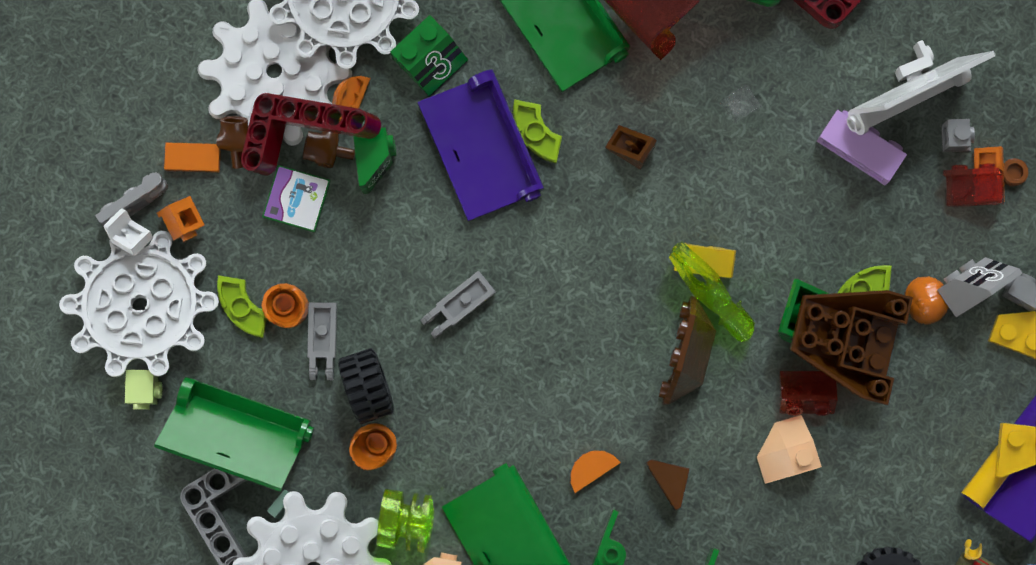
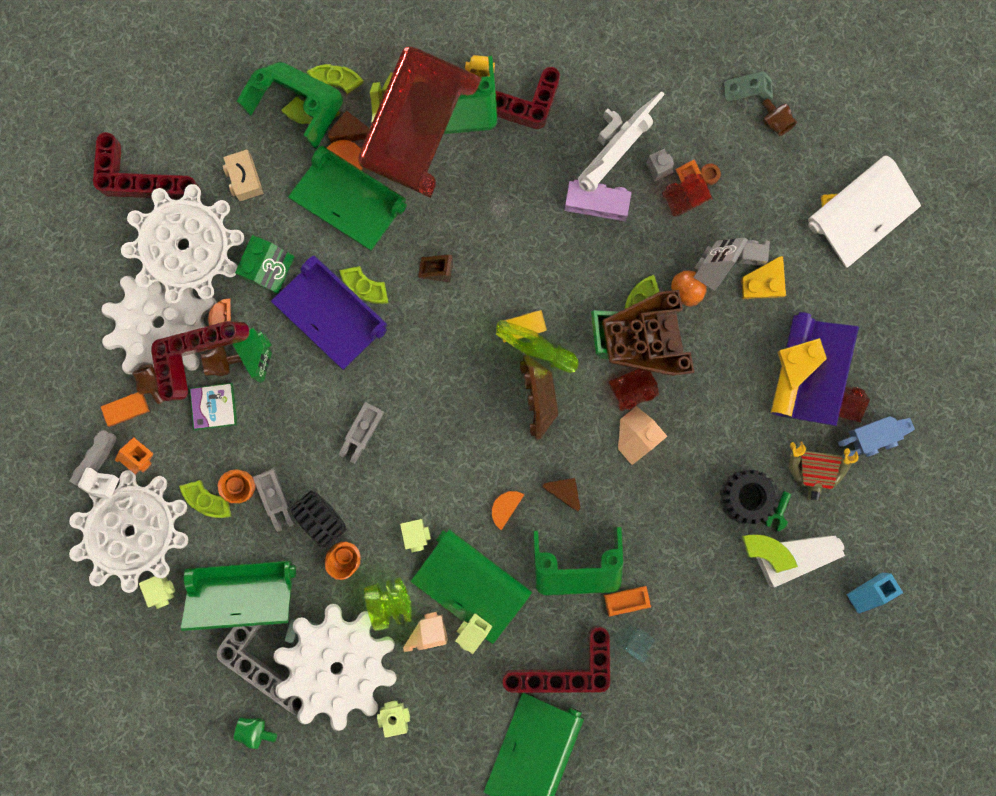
camera: 30 degrees left, 0 degrees up
none -> yellowish green brick [400,519,431,553]

